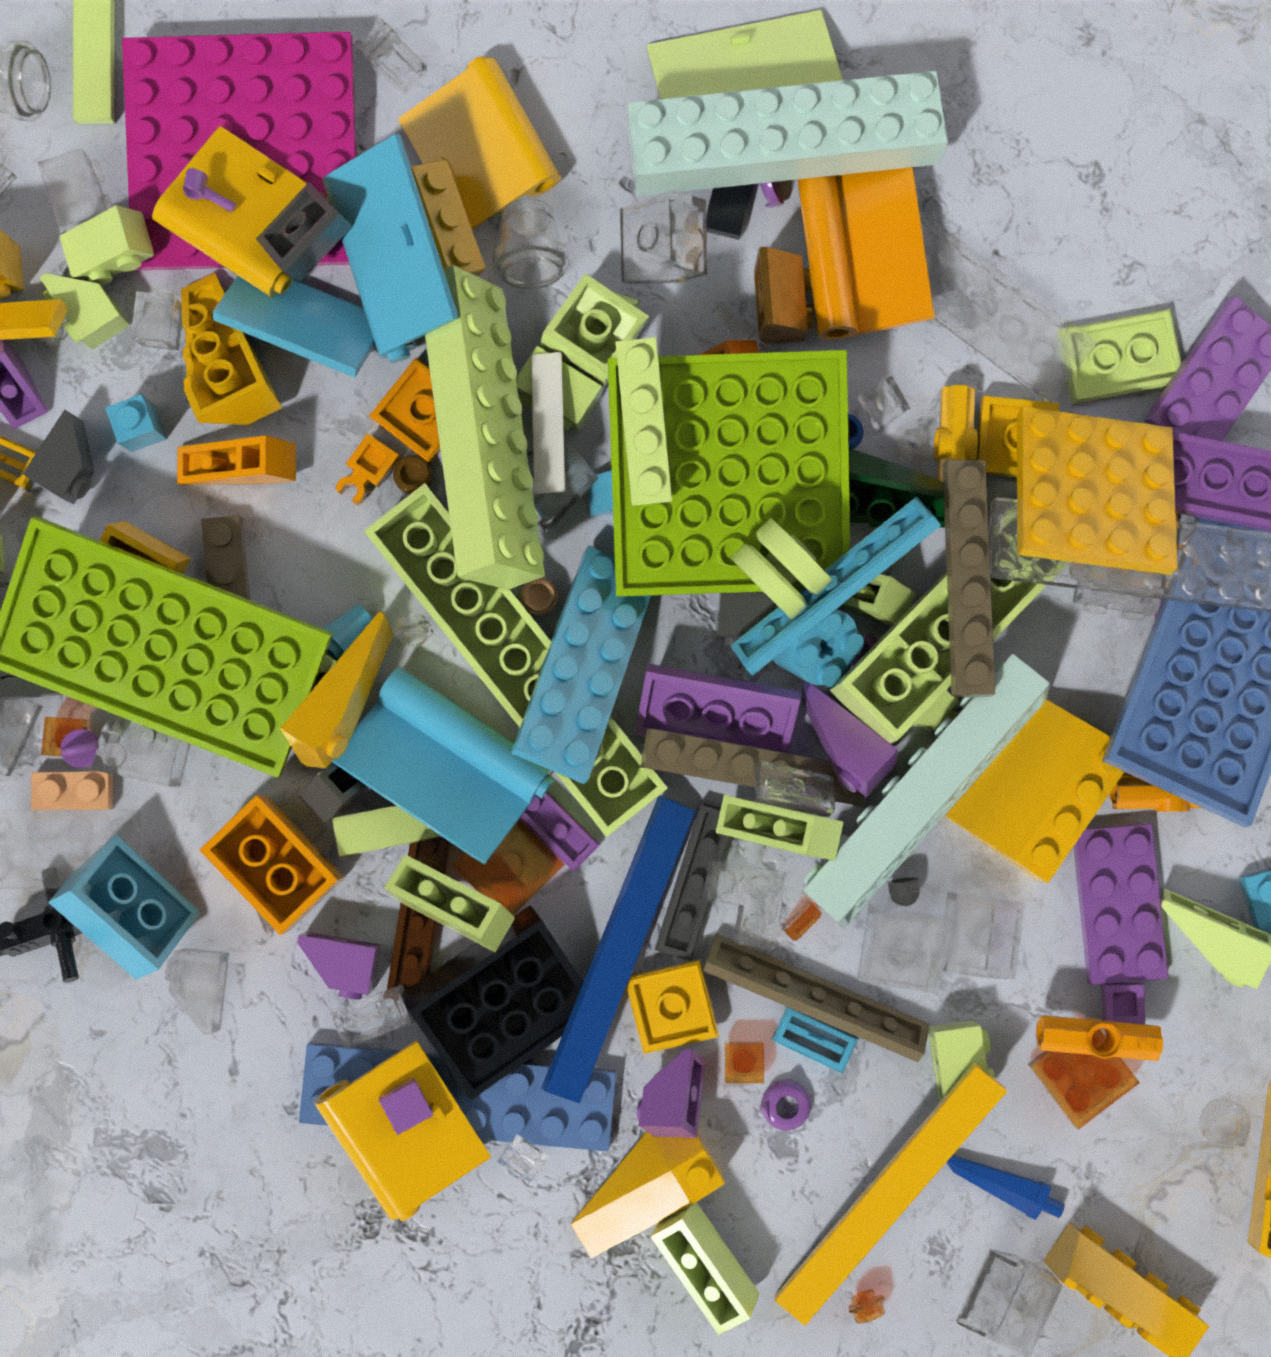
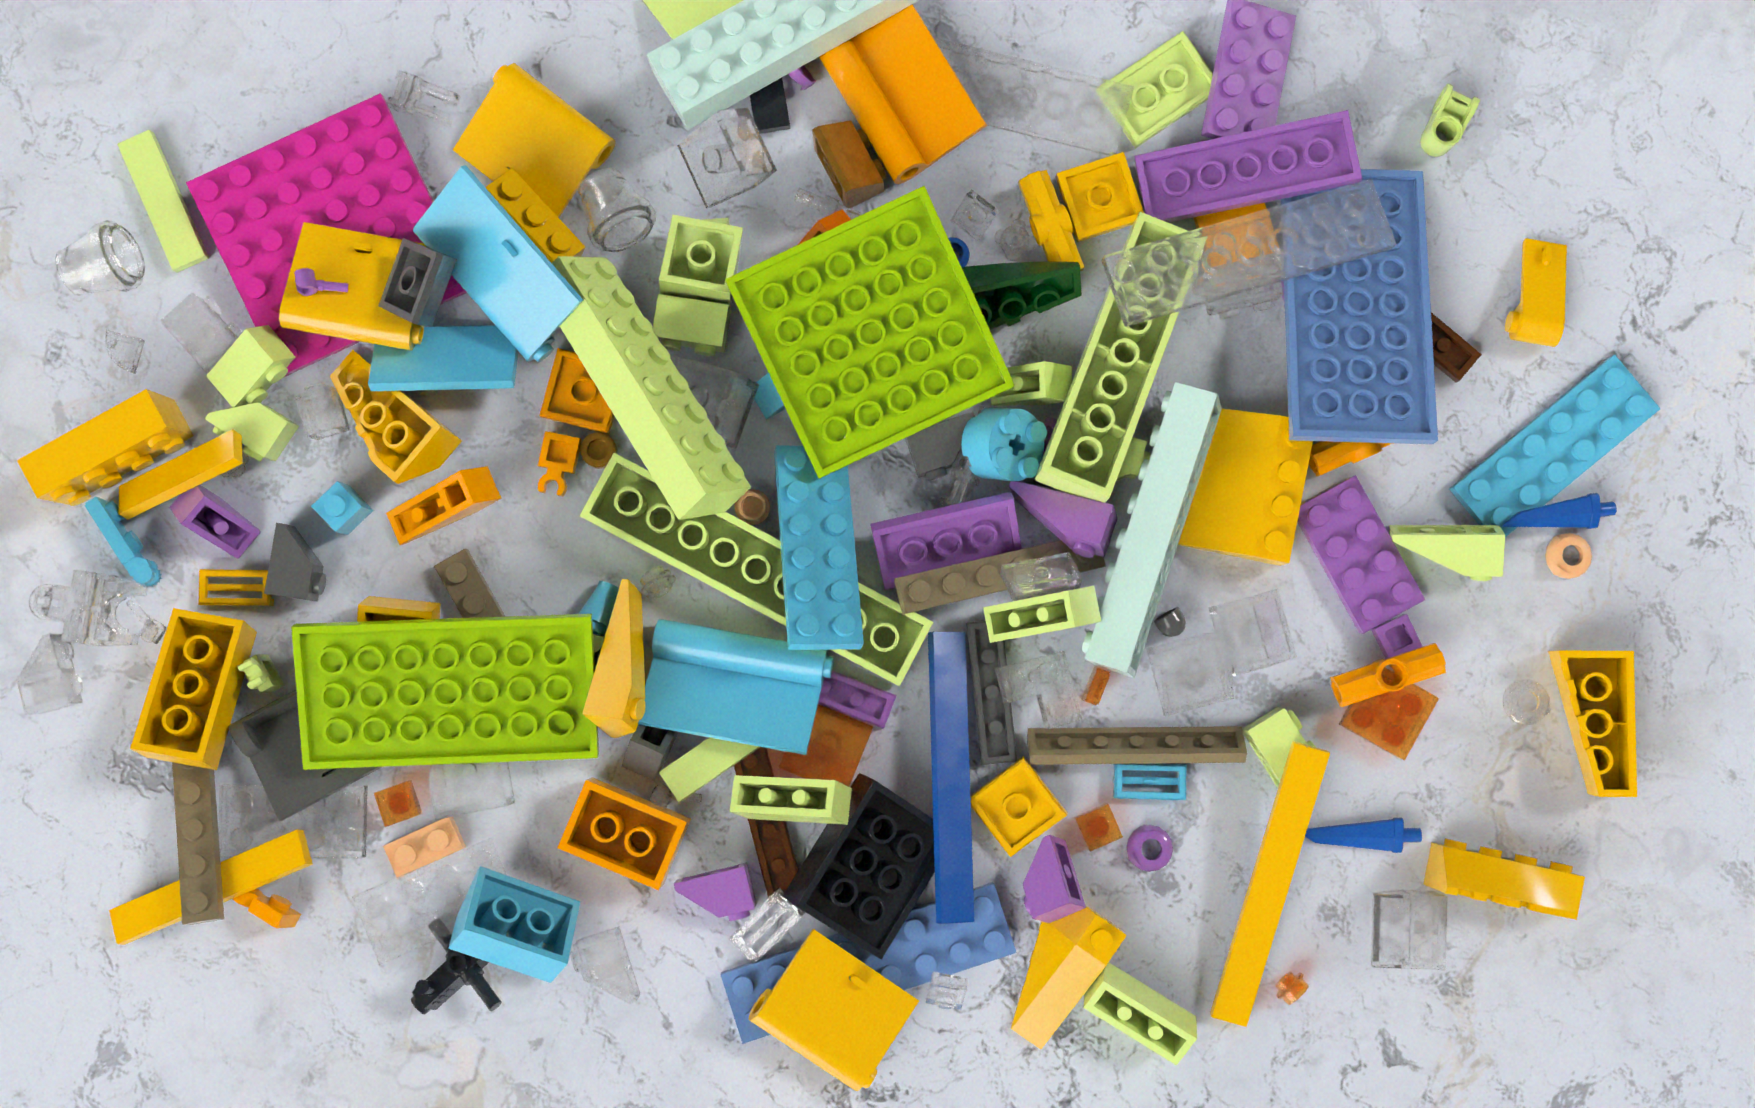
camera: 20 degrees left, 0 degrees up
medium lavender tile [61,729,101,768] -> none
medium lavender tile [379,1078,433,1135] -> none
white sticker [531,352,565,494] -> none
yellowish green brick [615,337,672,506] -> none
medium azure tile [730,497,941,676] -> none
yellowish green wheel [730,518,832,620] -> none
dark tan plate [943,460,995,697] -> none
yellow plate [1017,406,1178,575] -> none

